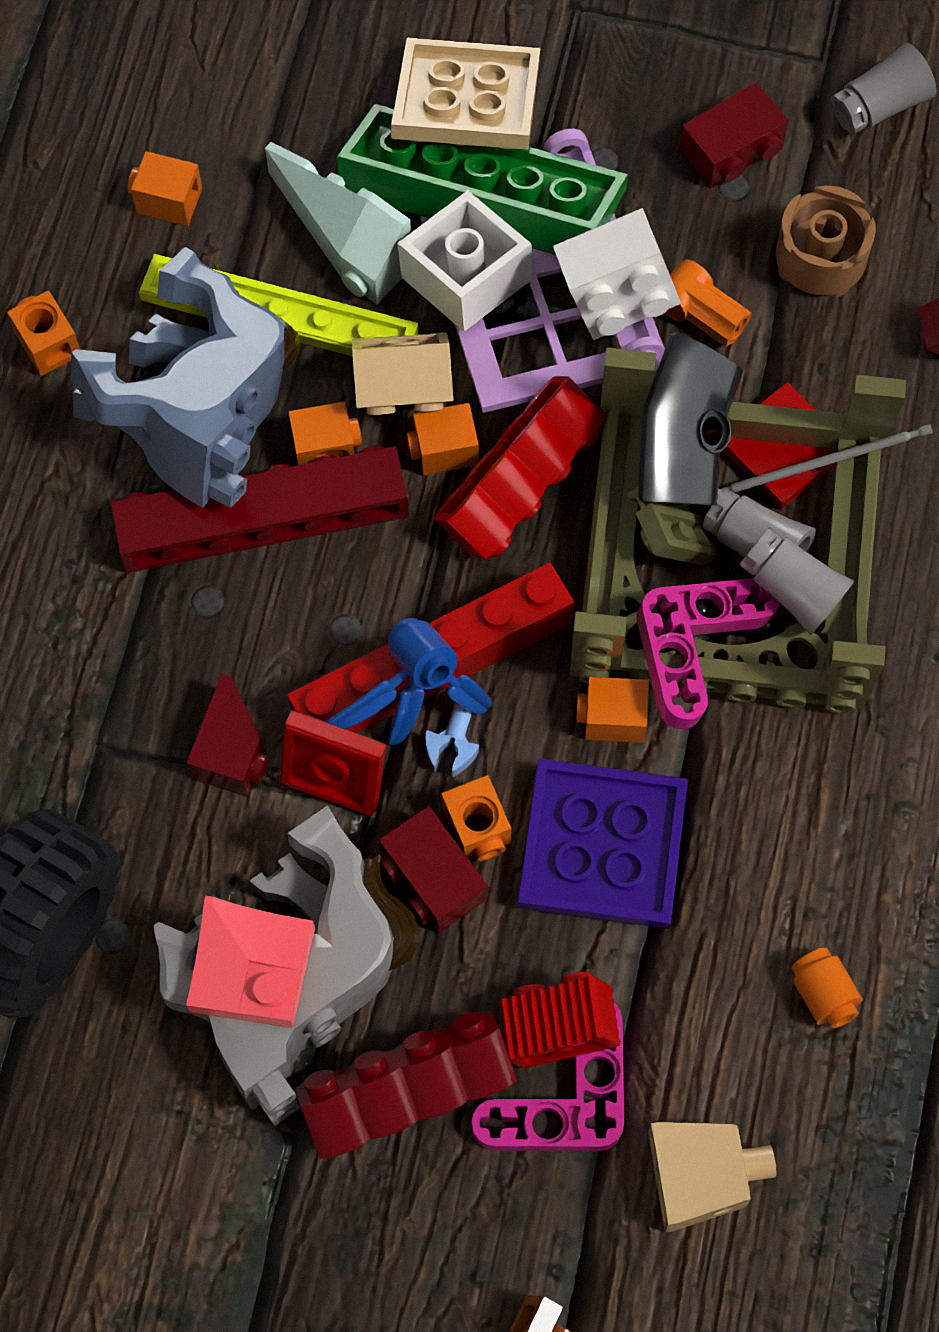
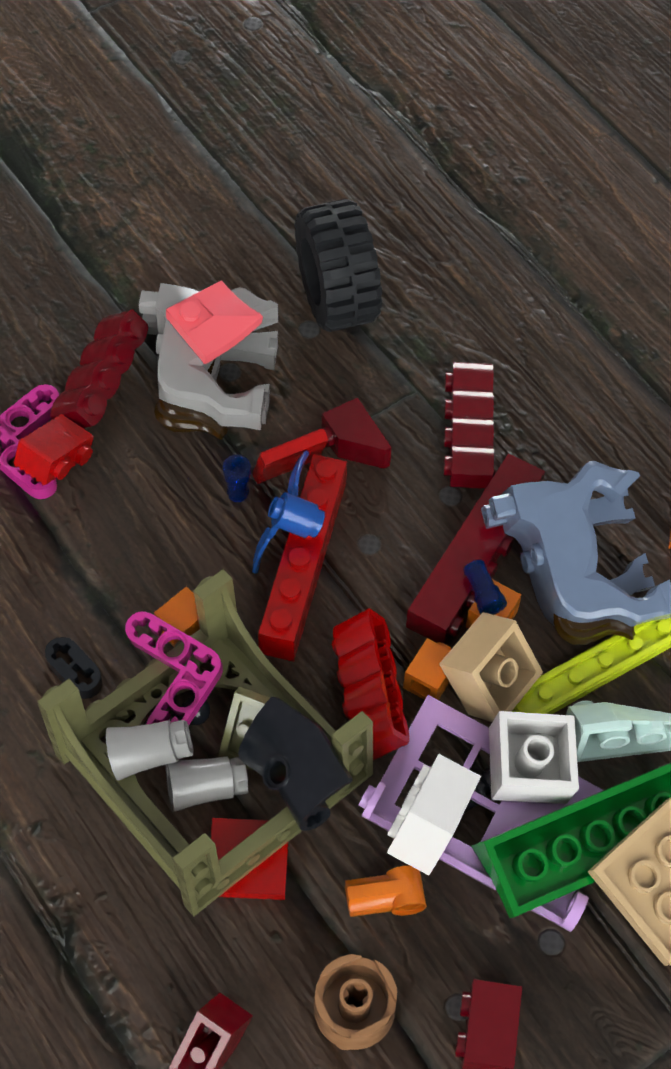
camera: 130 degrees right, 10 degrees down
dark red brick [379,806,488,934] -> none
light blue bar [426,702,479,777] -> none
orange brick [441,775,512,861] -> none
dark purple plate [518,758,688,929] -> none
light grey piece [718,424,933,495] -> none
none -> black beam [45,637,102,699]
none -> clear blue pin [223,455,251,502]
none -> dark red brick [443,362,494,489]
none -> clear blue pin [463,560,507,615]

